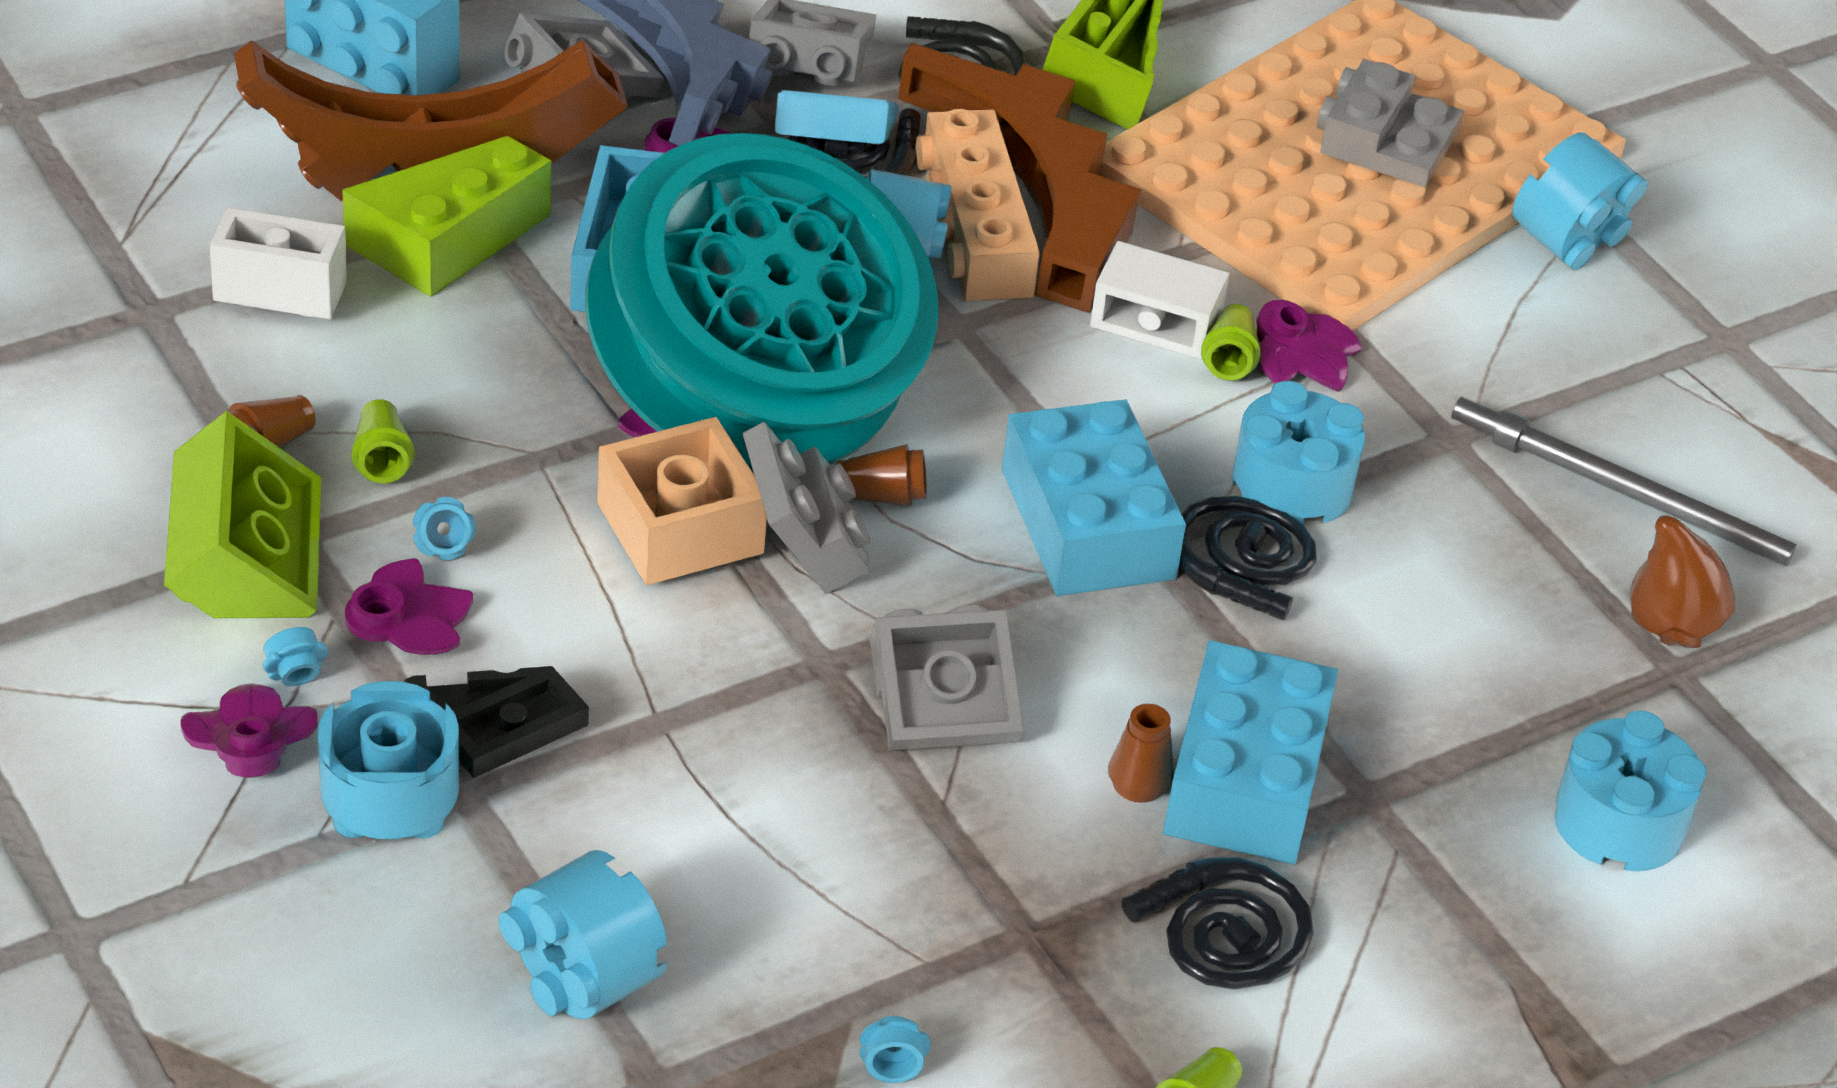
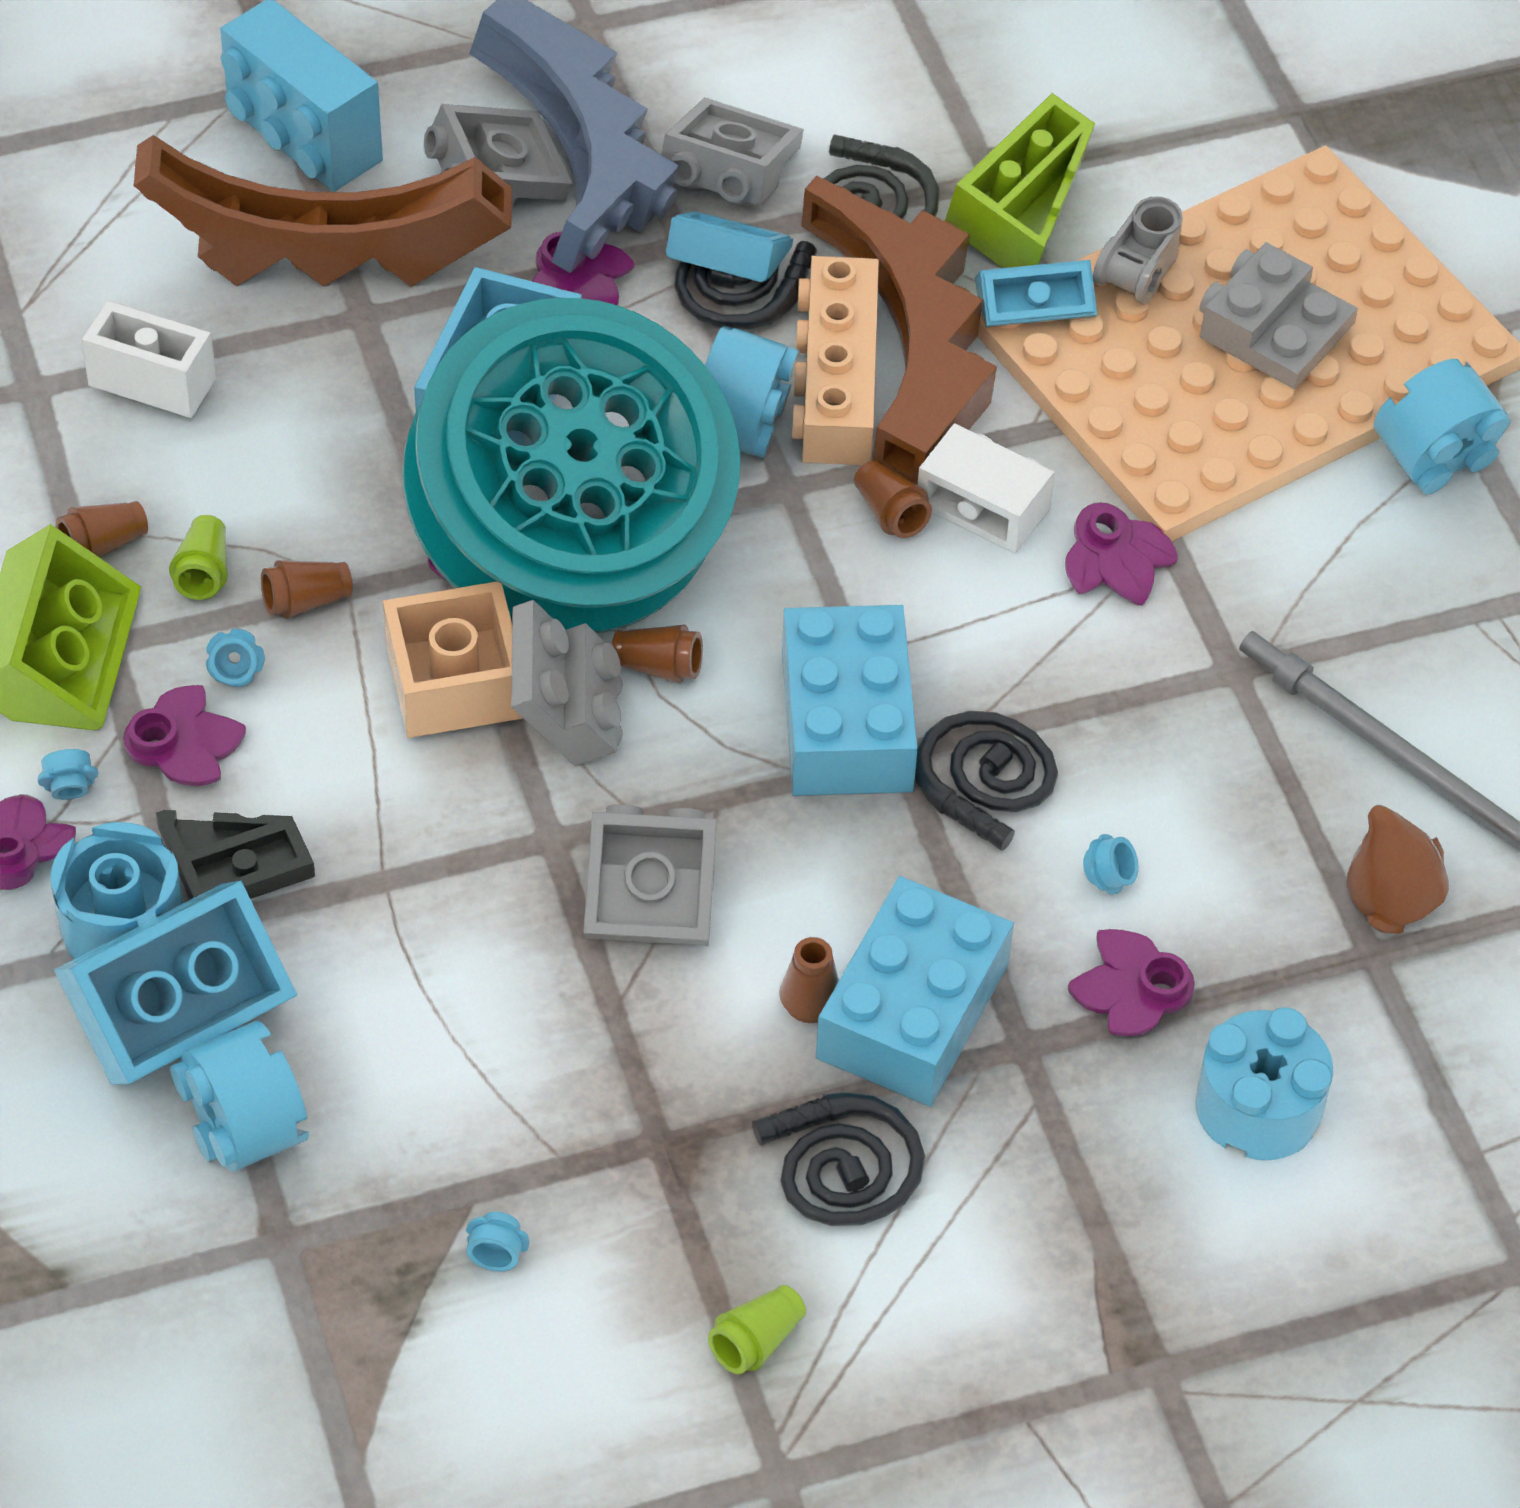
camera: 15 degrees right, 10 degrees up
lime wedge [342,136,551,297] -> none
lime cone [1201,304,1260,381] -> none
medium azure brick [1231,381,1365,525] -> none
none -> medium azure brick [54,881,297,1084]
none -> dark orange cone [261,560,353,619]
none -> dark orange cone [854,460,932,538]
none -> medium azure slope [975,260,1097,327]
none -> magenta plate [1068,929,1195,1036]
none -> medium azure plate [1083,834,1138,895]
none -> light grey piece [1093,196,1183,305]

